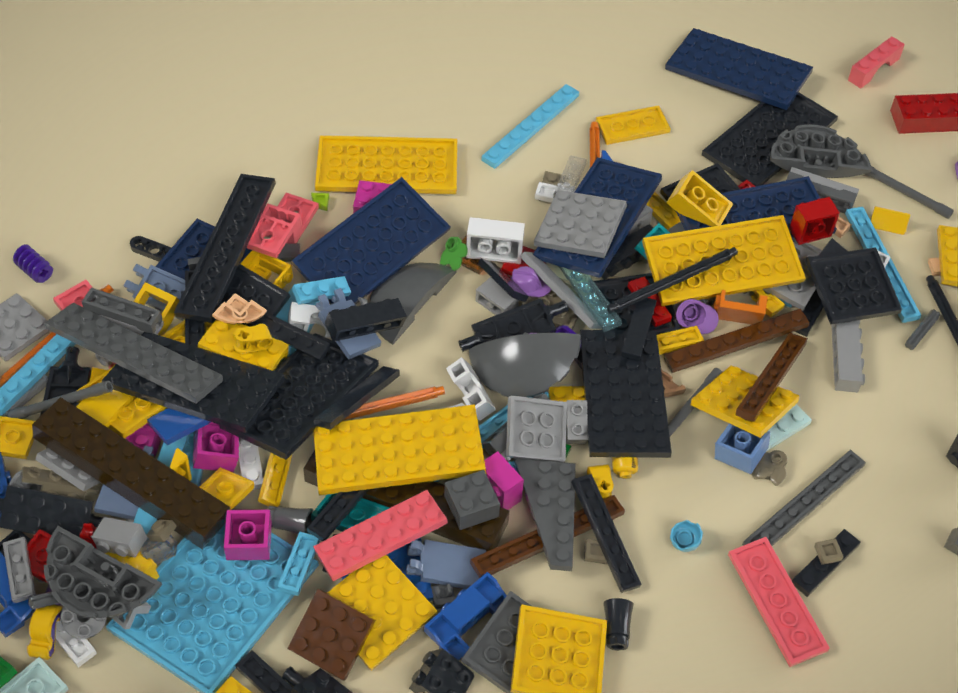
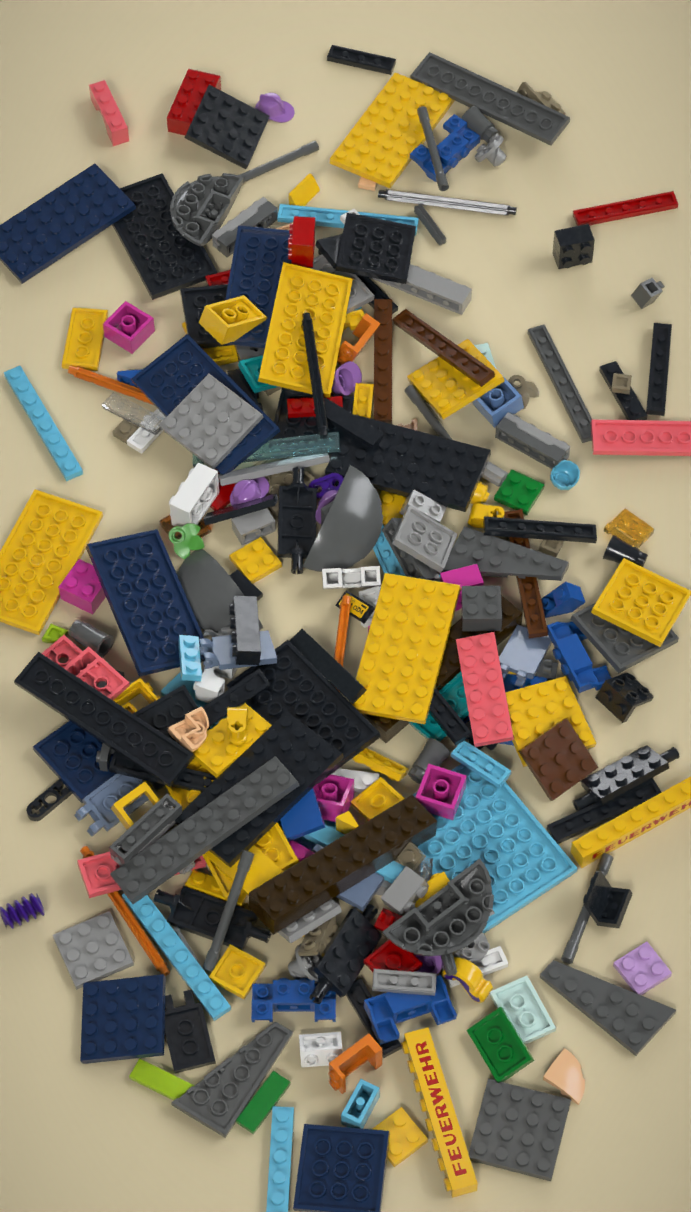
camera: 65 degrees left, 5 degrees up
none -> dark grey plant [69,620,114,658]
none -> dark pink brick [103,301,155,354]
none -> black plate [184,85,270,169]
none -> yellow plate [229,537,282,584]
none -> black tile [229,570,263,601]
none -> tile [335,590,375,624]
none -> light grey piece [481,460,508,487]
none -> green plate [494,469,545,515]
none -> dark grey piece [495,412,570,469]
none -> blue slope [541,581,585,618]
none -> clear yellow plate [604,508,654,548]
none -> black plate [646,323,672,416]

